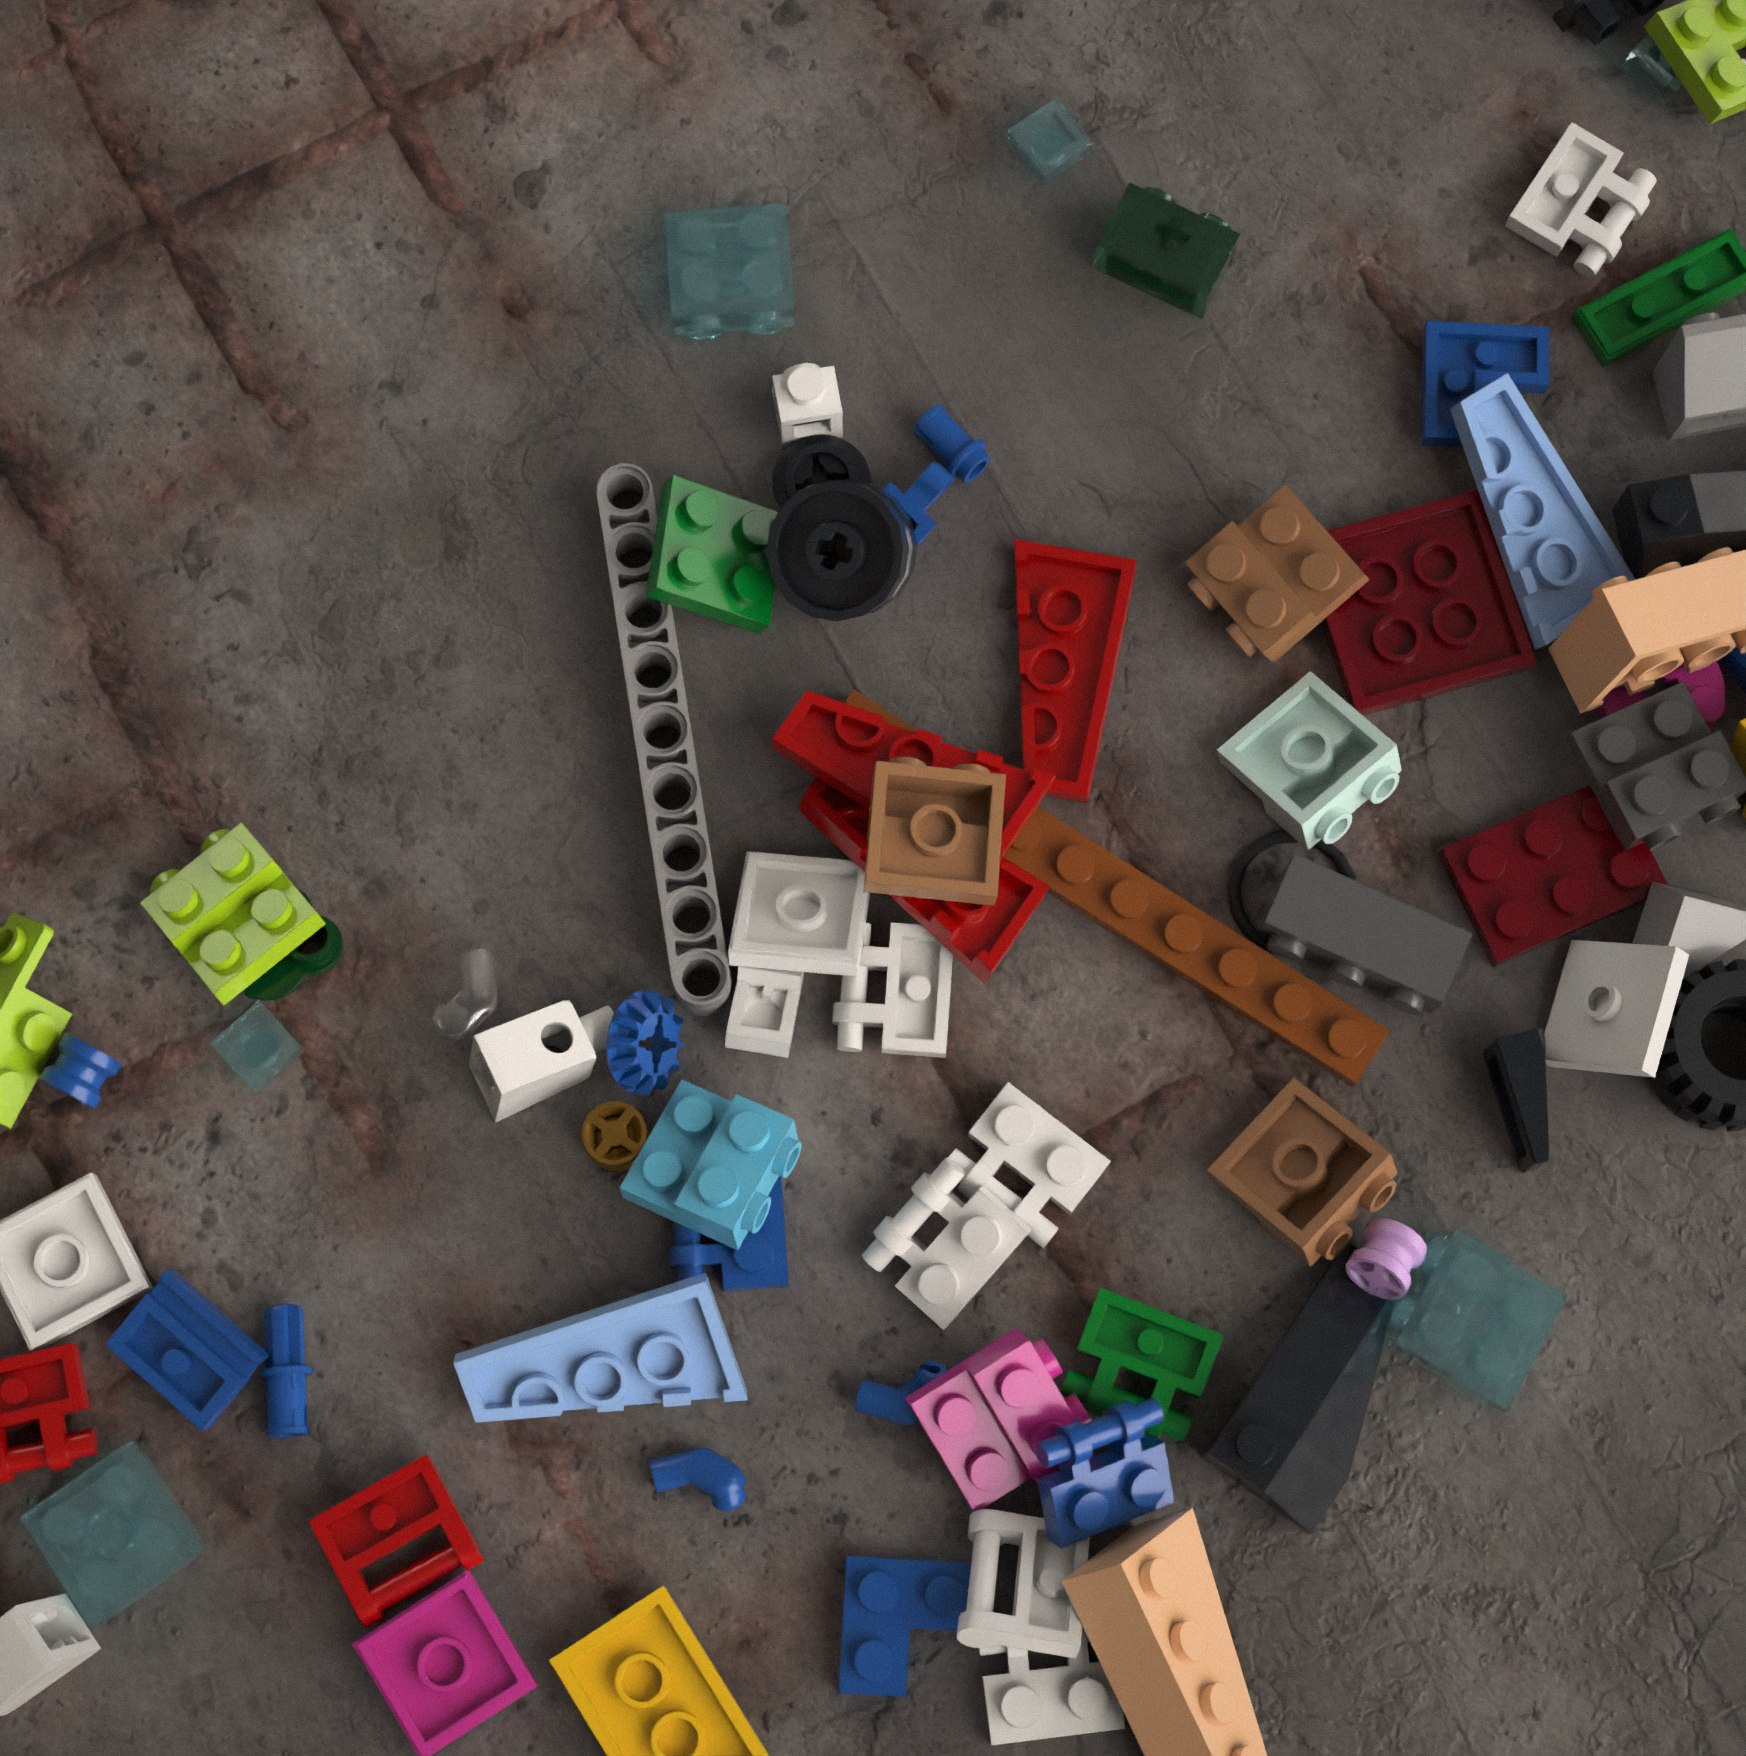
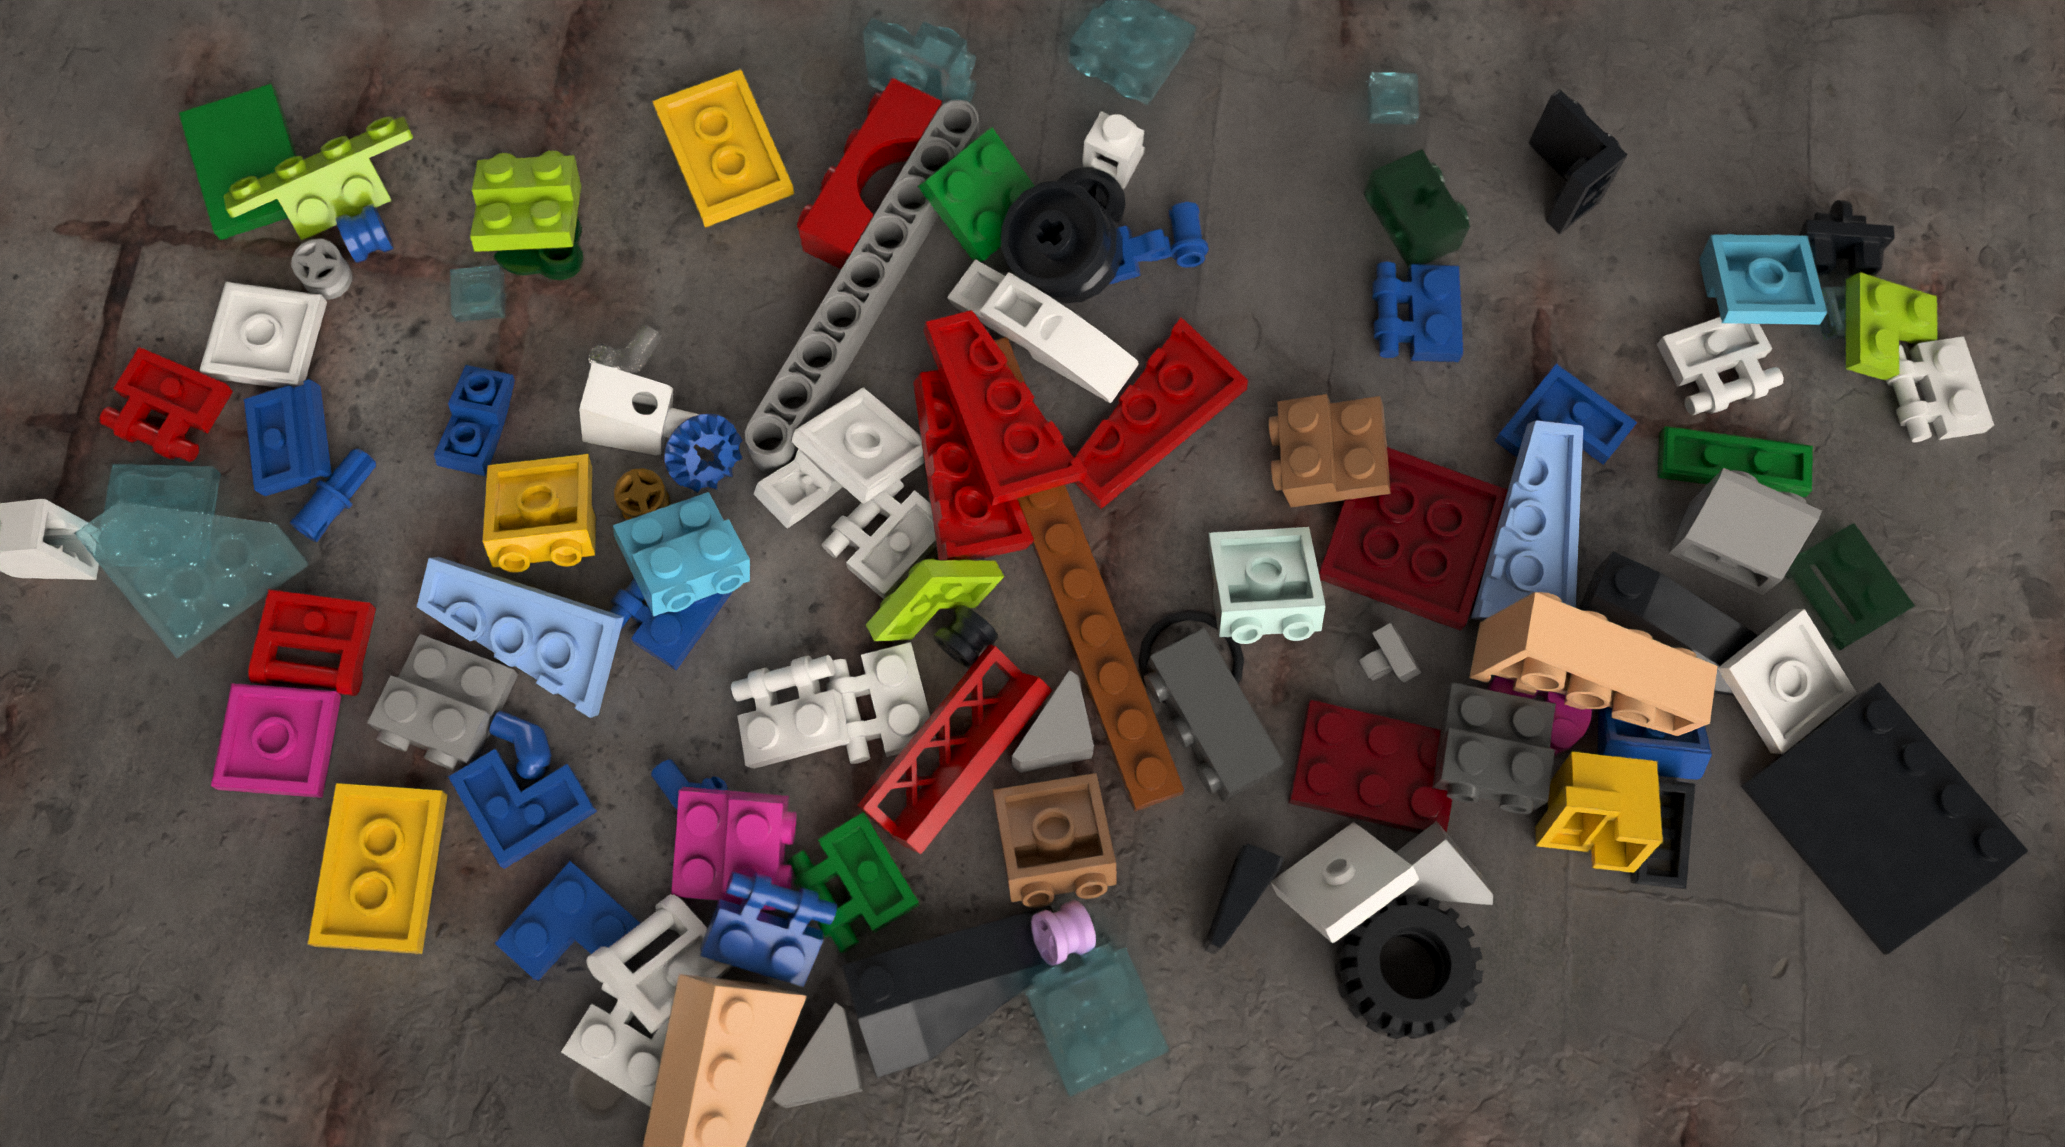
camera: 35 degrees right, 5 degrees down
medium nougat plate [863,757,1006,906] -> none
none -> clear light blue plate [74,502,310,658]
none -> light grey wheel [291,239,353,300]
none -> light grey plate [367,634,519,770]
none -> blue slope [434,365,515,476]
none -> blue plate [448,749,598,869]
none -> yellow plate [483,454,596,573]
none -> yellow plate [652,69,794,228]
none -> light grey slope [772,1003,863,1108]
none -> red arch [797,77,943,269]
none -> red fence [857,645,1053,854]
none -> clear light blue plate [863,18,976,104]
none -> lime plate [866,559,1005,641]
none -> black wheel [933,604,998,668]
none -> white slope [947,259,1139,403]
none -> light grey slope [1011,670,1094,773]
none -> light grey tile [1359,623,1422,683]
none -> blue plate [1372,262,1463,362]
none -> black bracket [1529,90,1628,235]
none -> medium azure plate [1699,234,1827,325]

